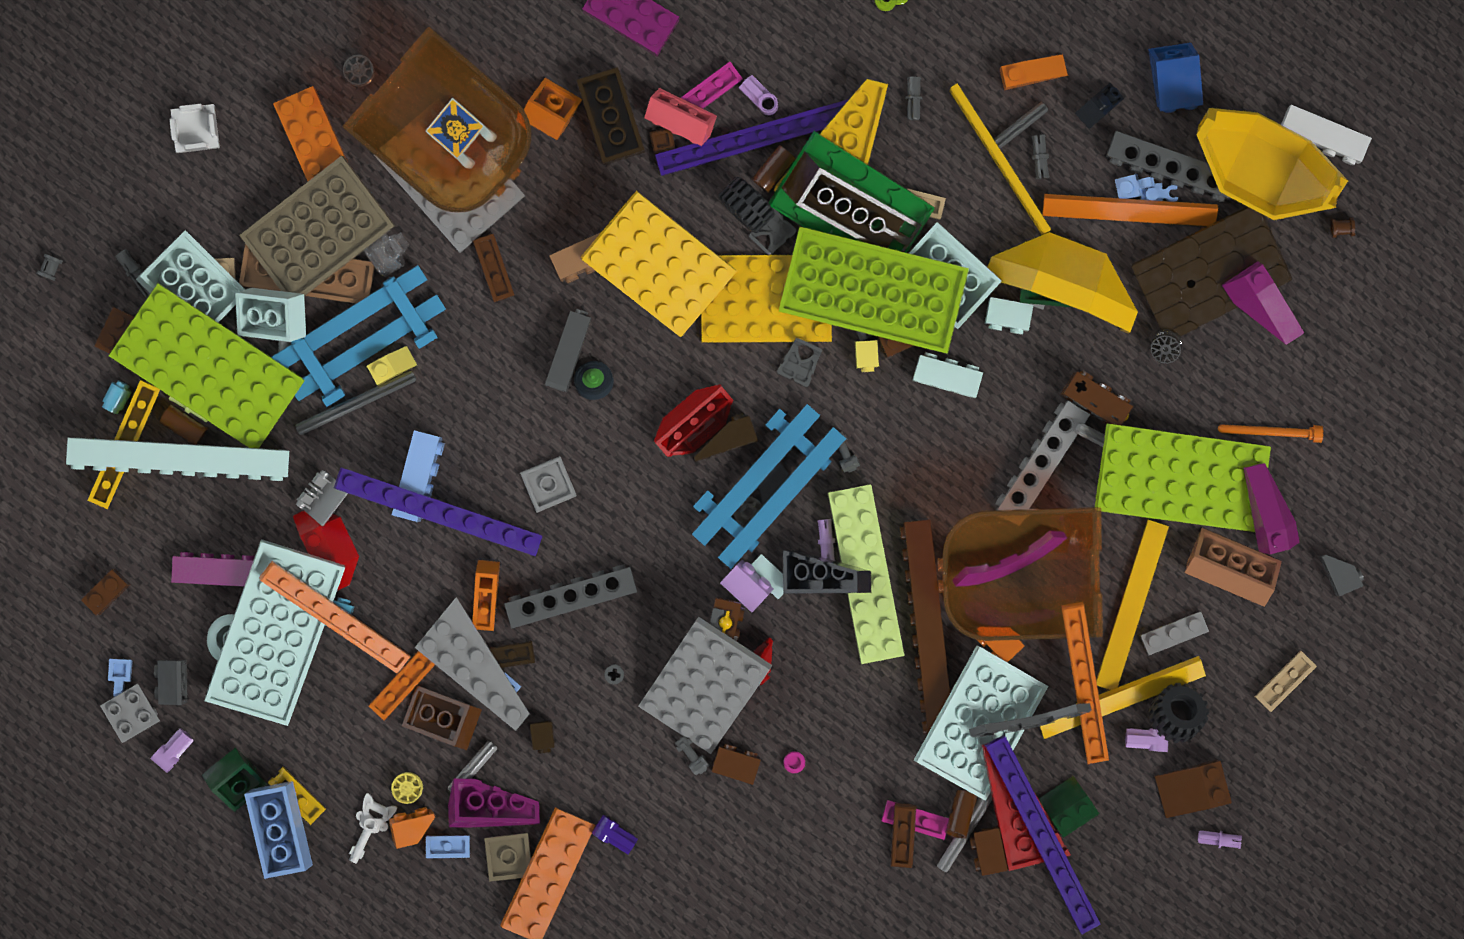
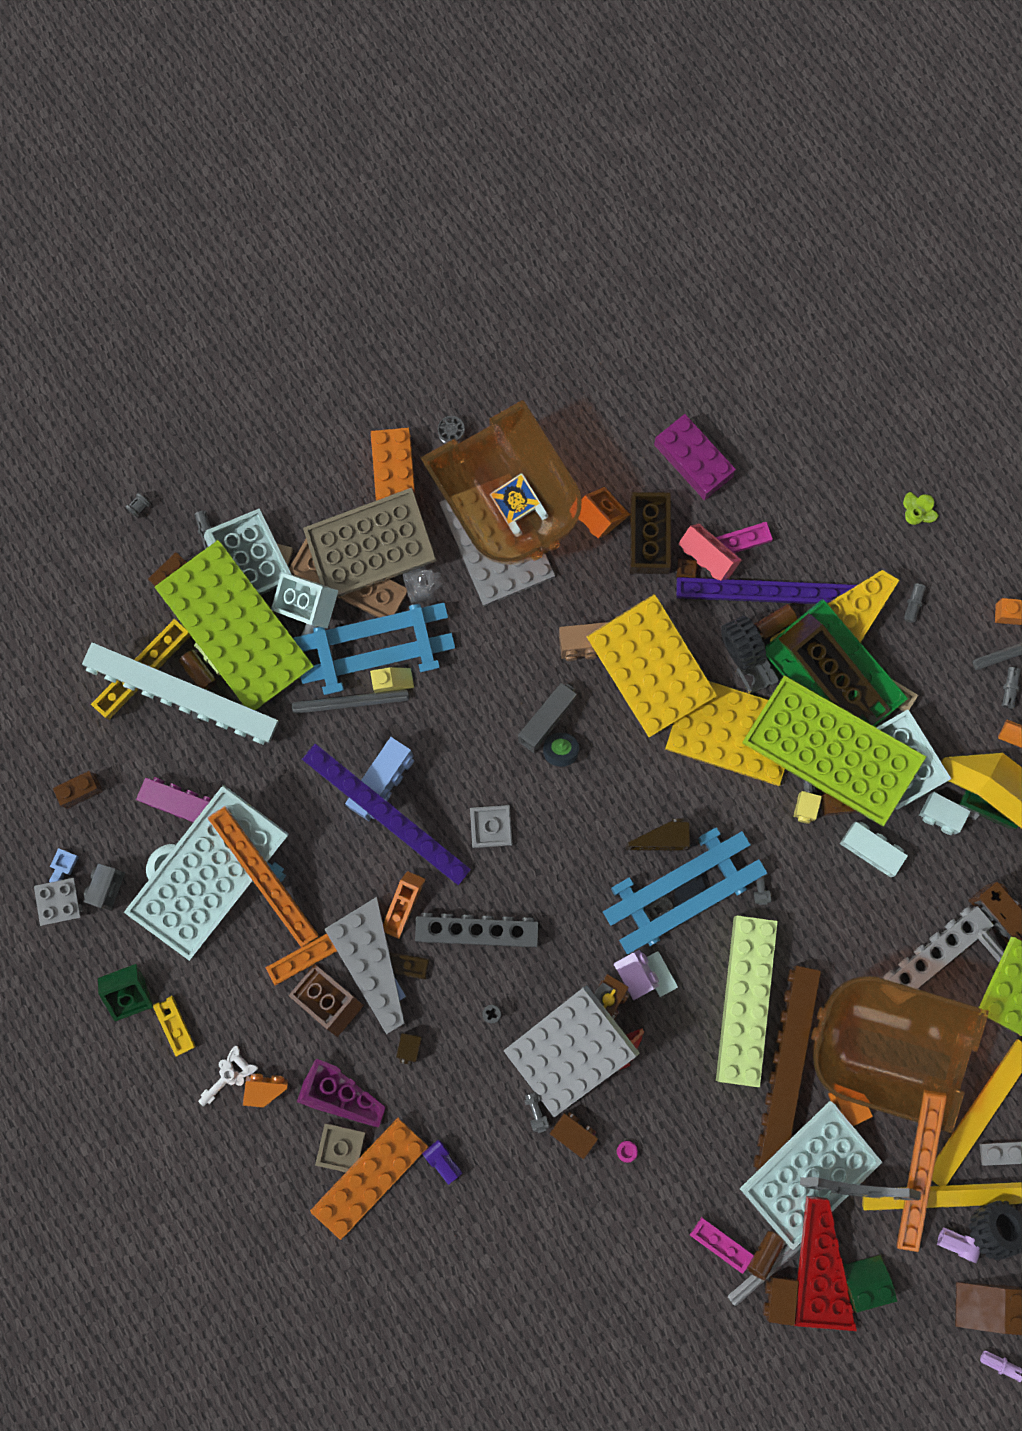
camera: 20 degrees right, 10 degrees down
medium azure brick [102,380,131,414] -> none
lavender piece [151,728,194,773] -> none
white panel [170,104,220,153] -> none
light blue brick [244,781,313,879] -> none
red wedge [293,511,359,591] -> none
light grey hinge [296,470,348,526] -> none
light yellow wheel [391,772,423,804] -> none
light blue plate [426,835,470,858] -> none
light grey axle [448,741,497,792] -> none
reddish brown plate [473,233,515,303] -> none
red wedge [654,385,733,457] -> none
lavender piece [739,75,778,116] -> none
dark grey piece [777,338,822,387] -> none
black wedge [783,550,871,594] -> none
lavender pin [817,519,835,561] -> none
reddish brown tile [891,803,917,868] -> none
yellow tile [950,83,1051,235] -> none
magenta tile [952,531,1067,586] -> none
dark purple plate [985,735,1101,934] -> none

